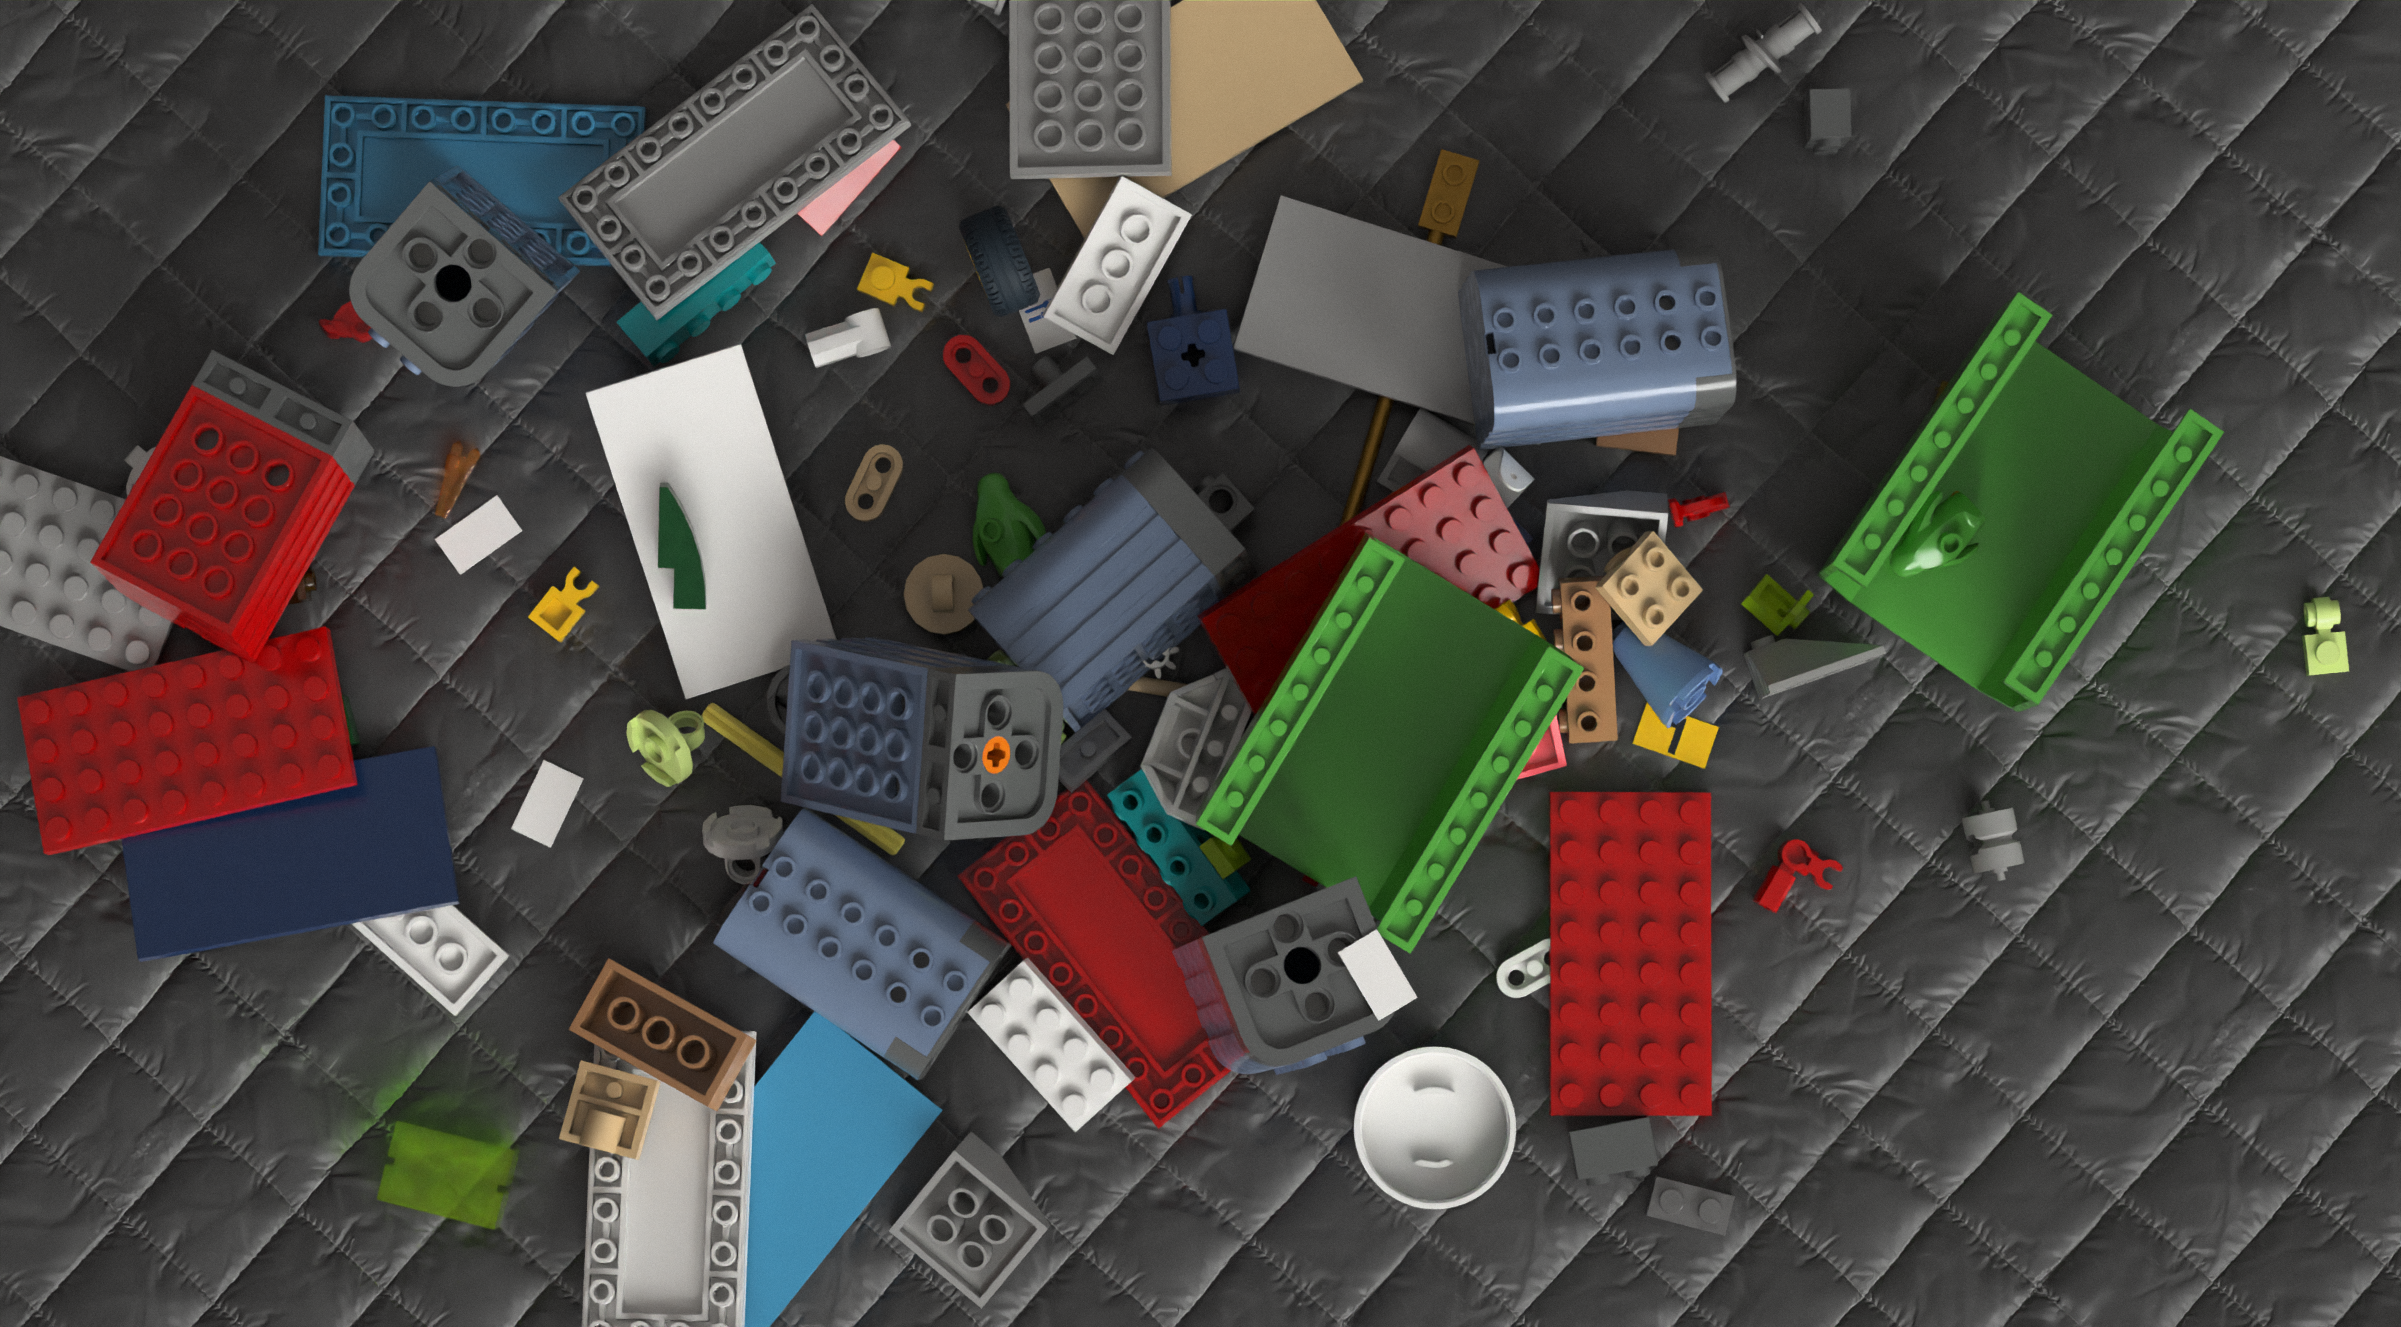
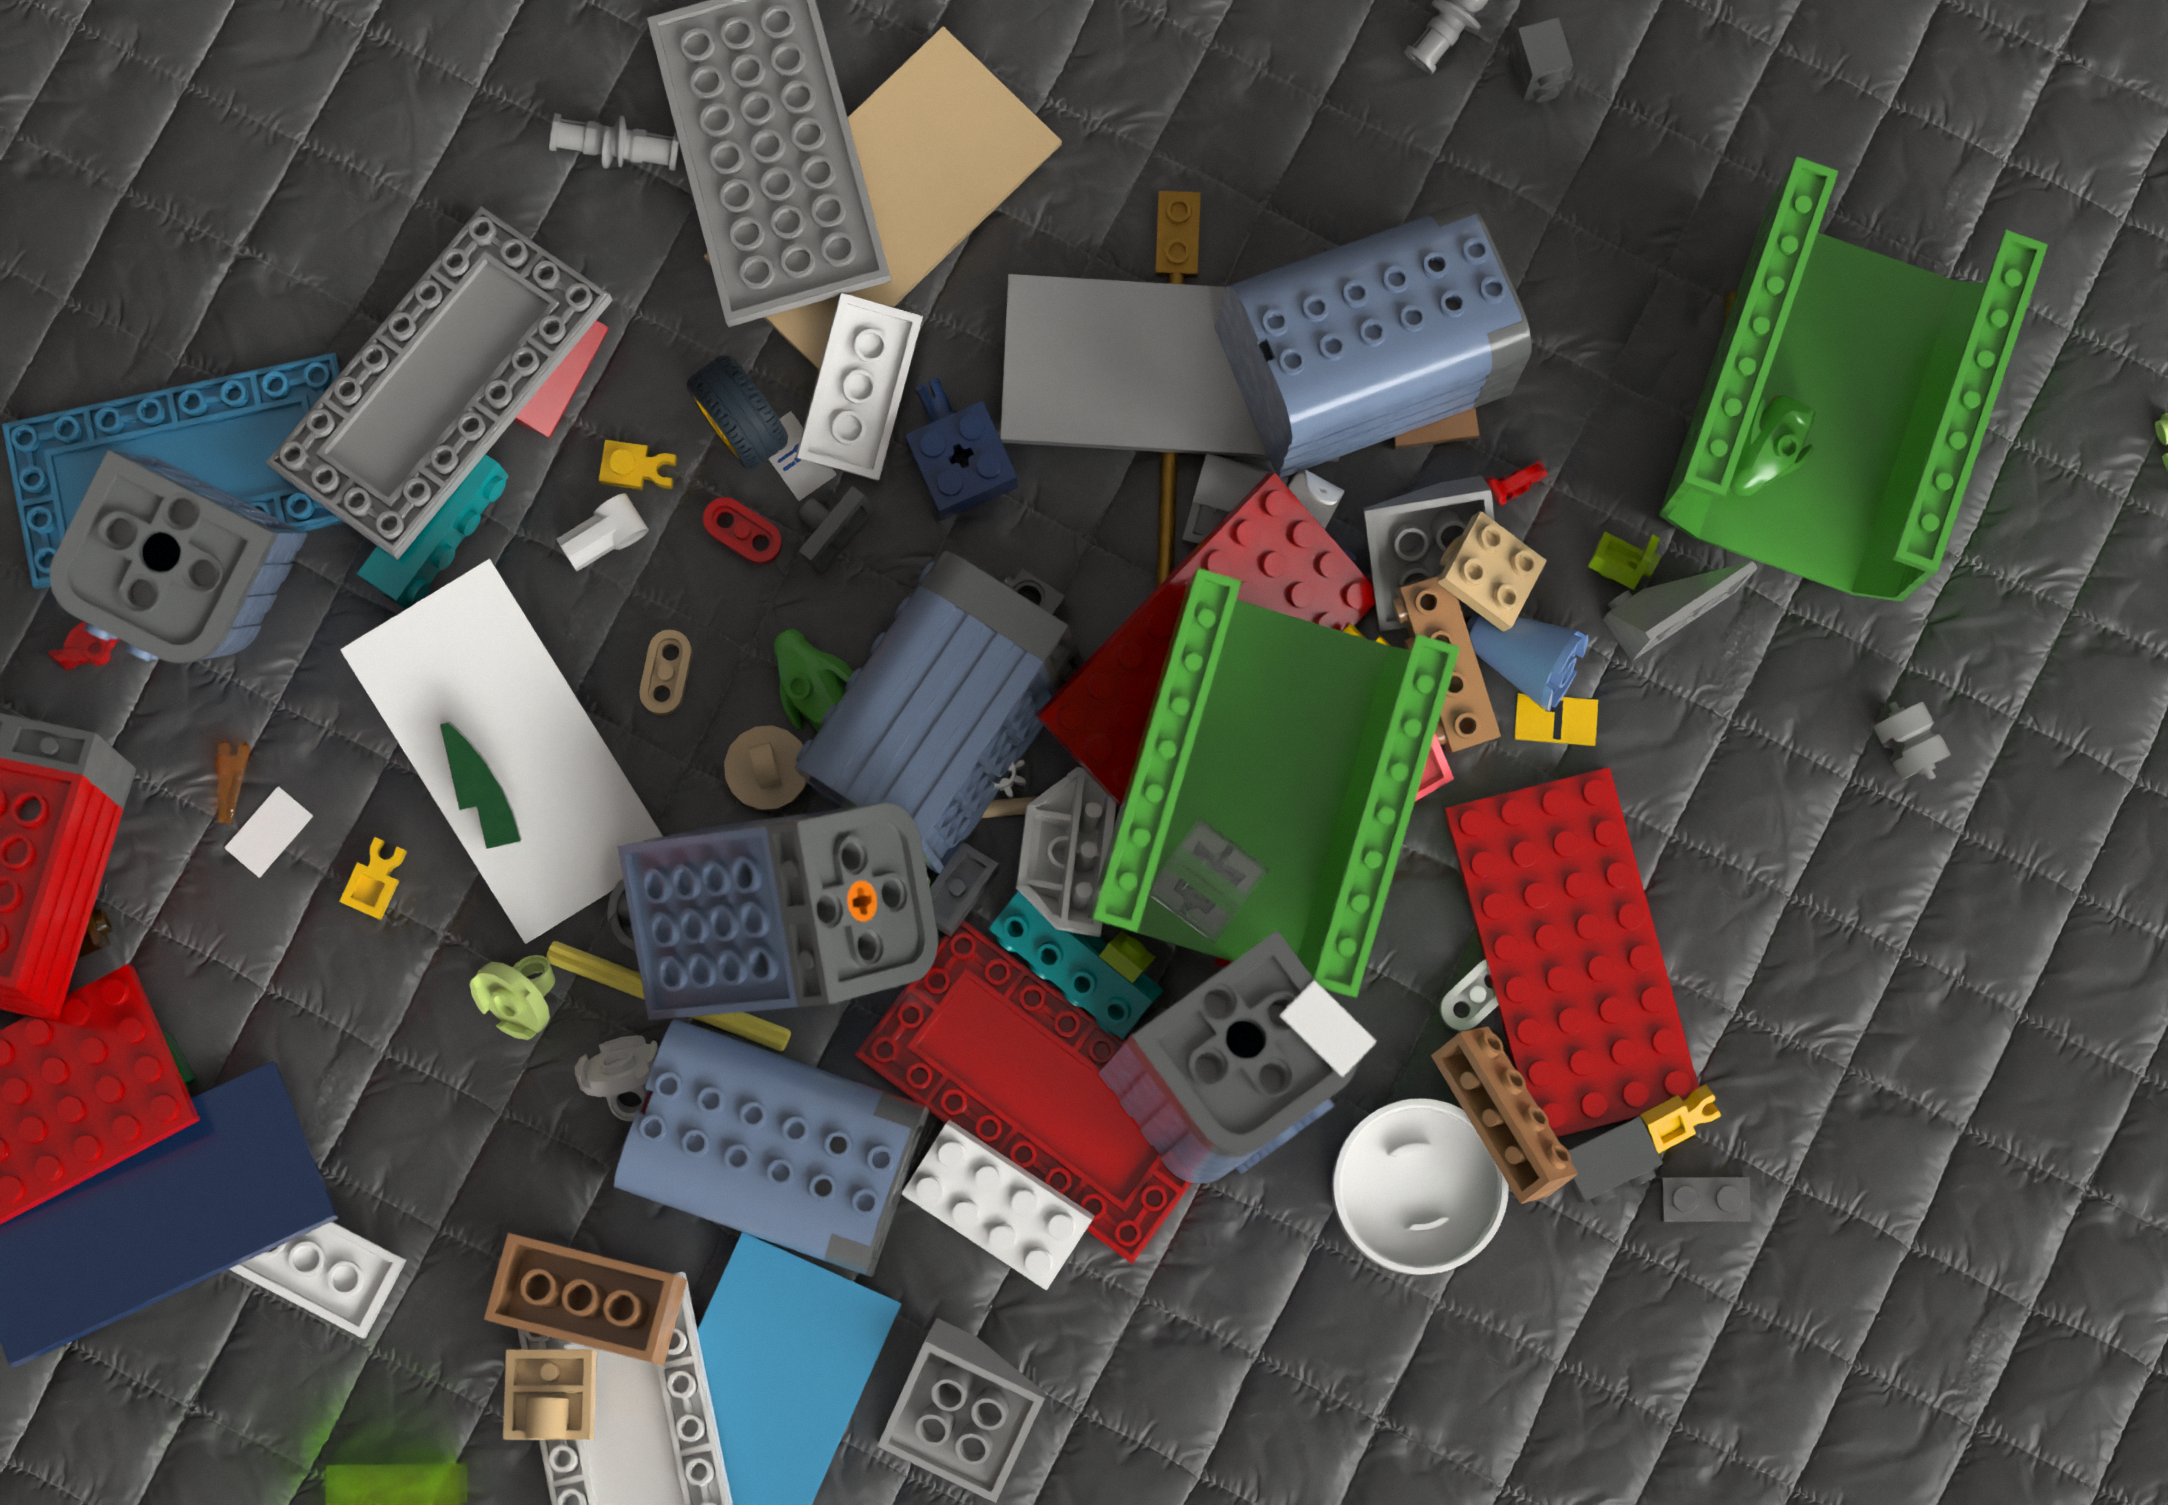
camera: 20 degrees left, 5 degrees down
white sticker [511,760,584,848] -> none
red bar [1752,839,1843,913] -> none
none -> clear slope [1148,816,1269,944]
none -> medium nougat brick [1431,1026,1578,1204]
none -> yellow plate [1640,1084,1721,1154]

